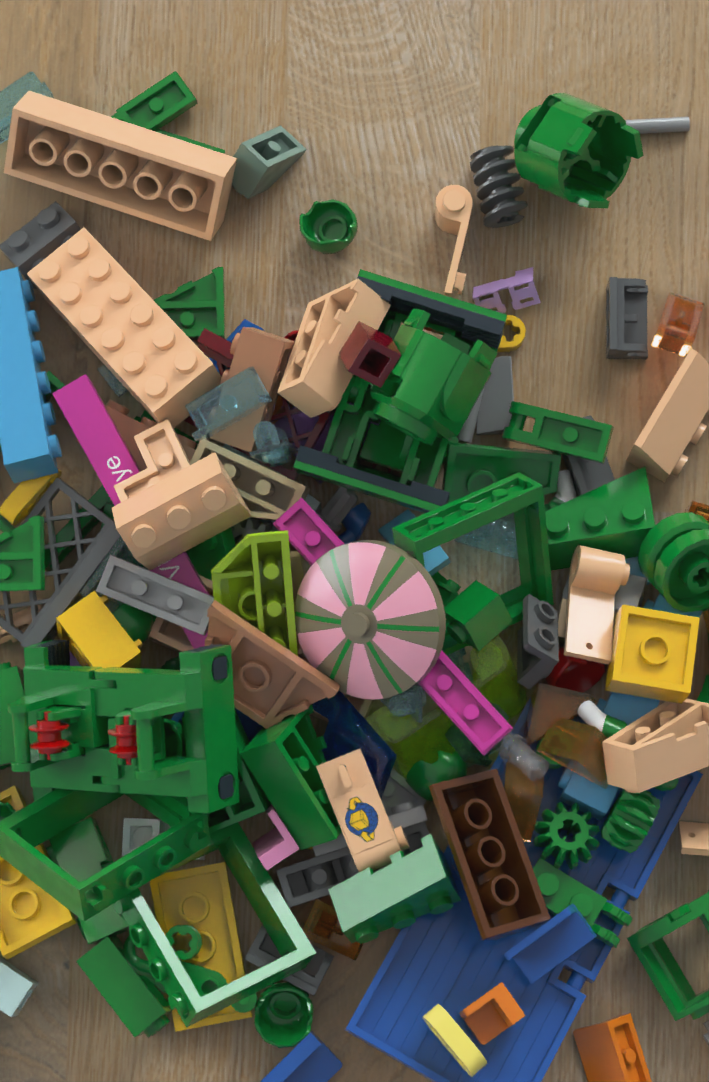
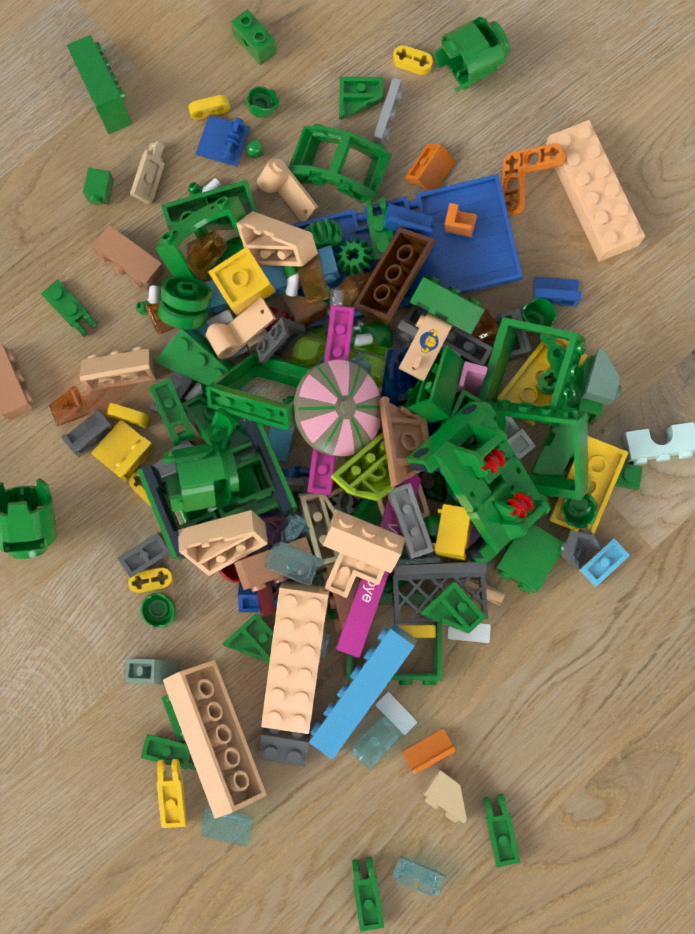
camera: 135 degrees left, 0 degrees up
dark red brick [339,321,401,388] -> none
light yellow beam [423,1004,488,1077] -> none
light nougat door [435,185,472,297] -> none
green brick [444,580,513,651] -> none
dark grey piece [470,145,527,228] -> none
lavender piece [473,267,541,314] -> none
none -> yellow bracket [92,420,156,483]
none -> yellow beam [106,403,150,428]
none -> dark grey hinge [118,532,170,578]
none -> yellow beam [128,568,173,594]
none -> yellow hinge [156,759,187,828]
none -> green hips [205,408,241,450]
none -> white arm [350,327,373,347]
none -> sand green slope [582,348,622,406]

